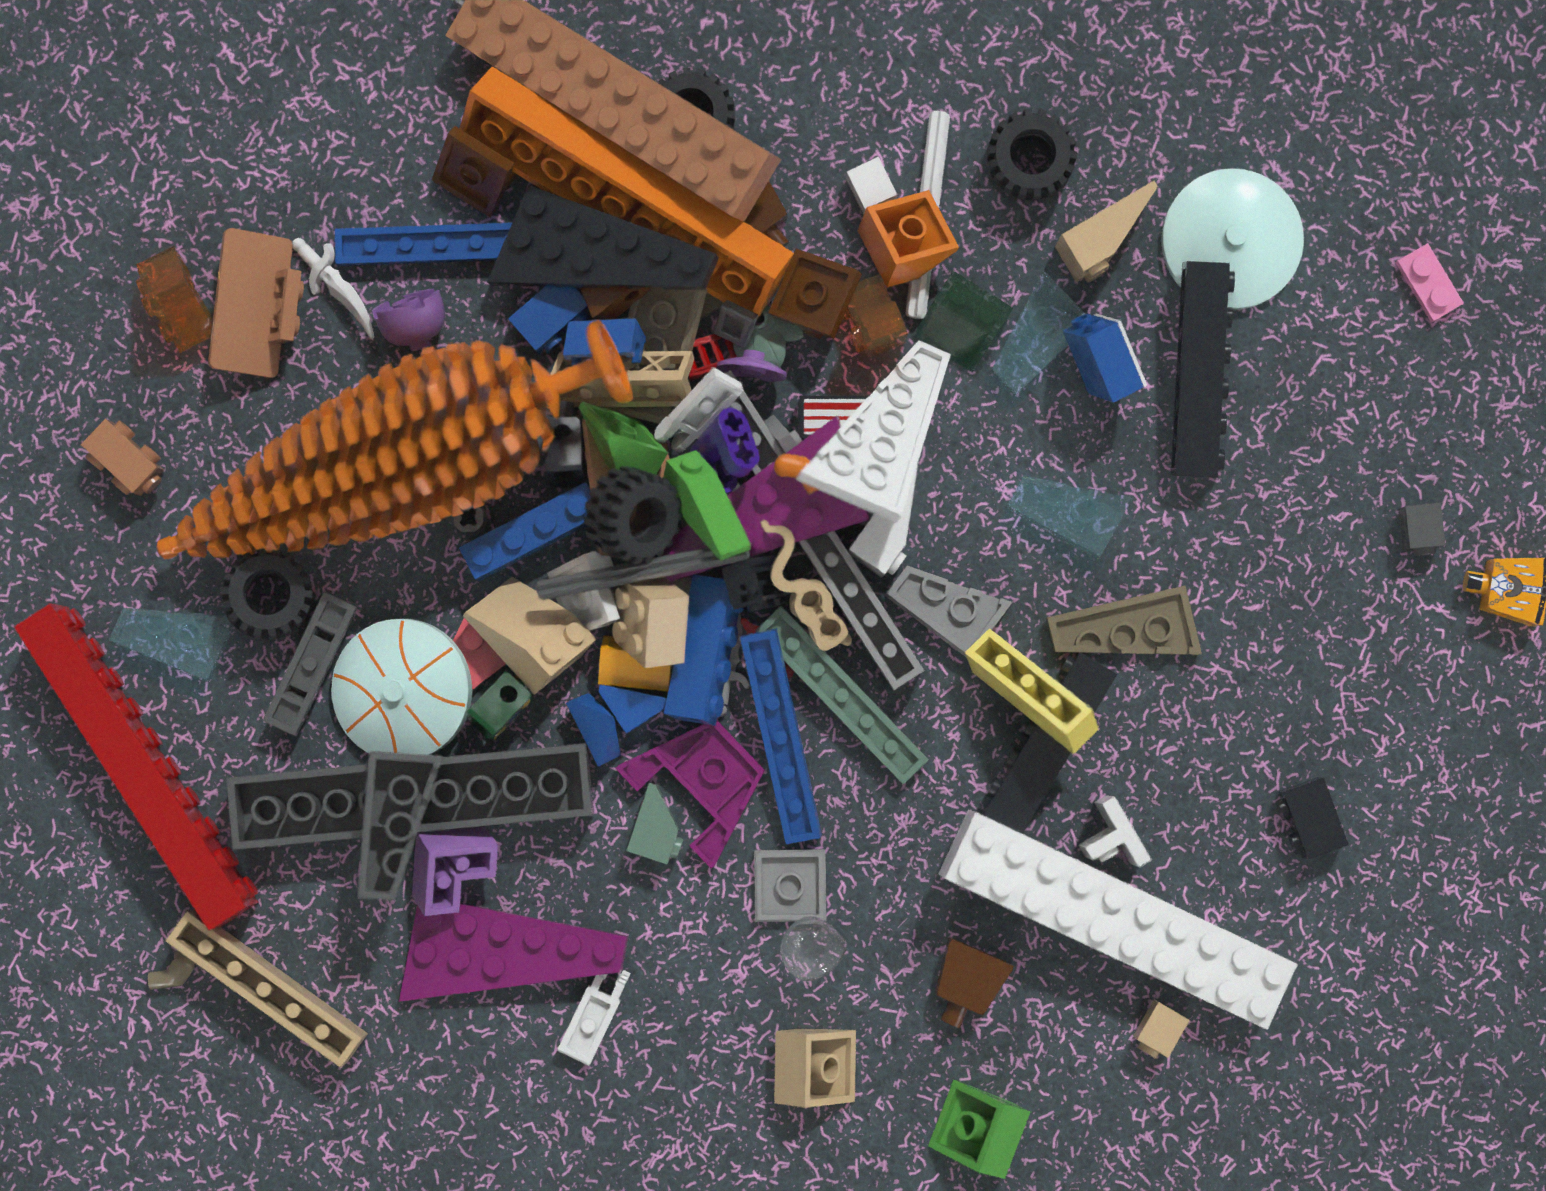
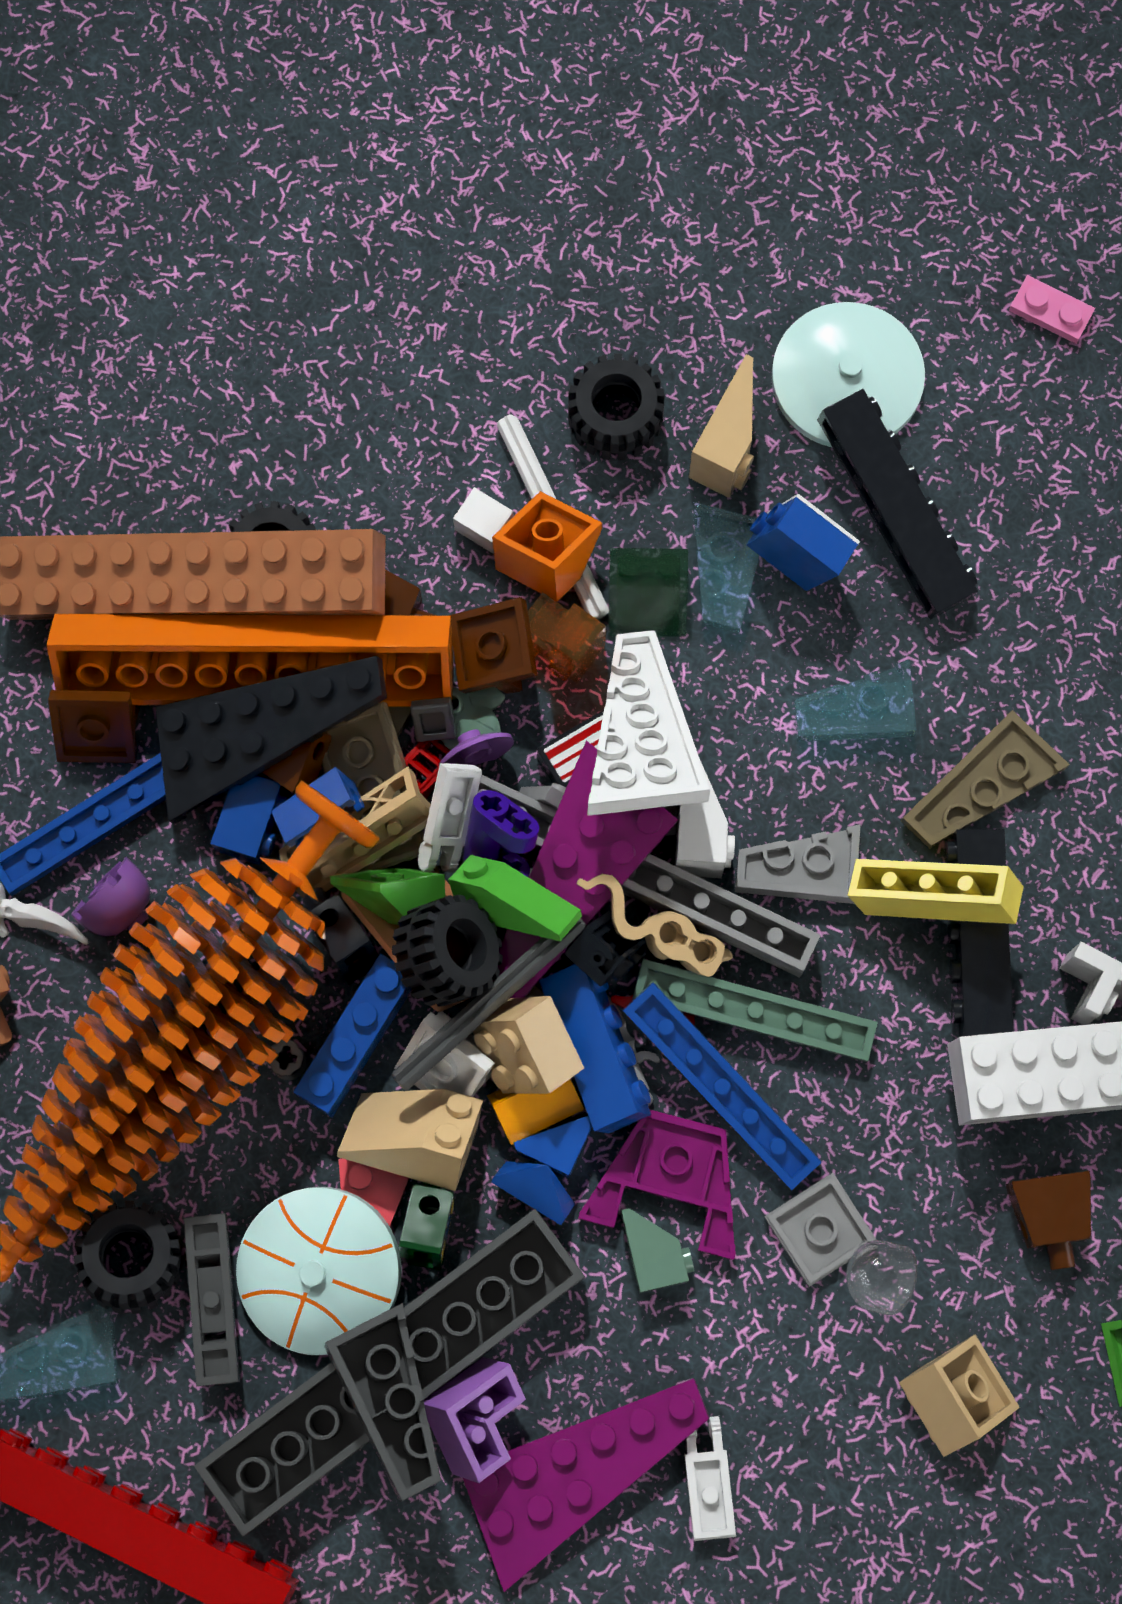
camera: 30 degrees left, 10 degrees down
orange arm [774,453,819,495] -> none

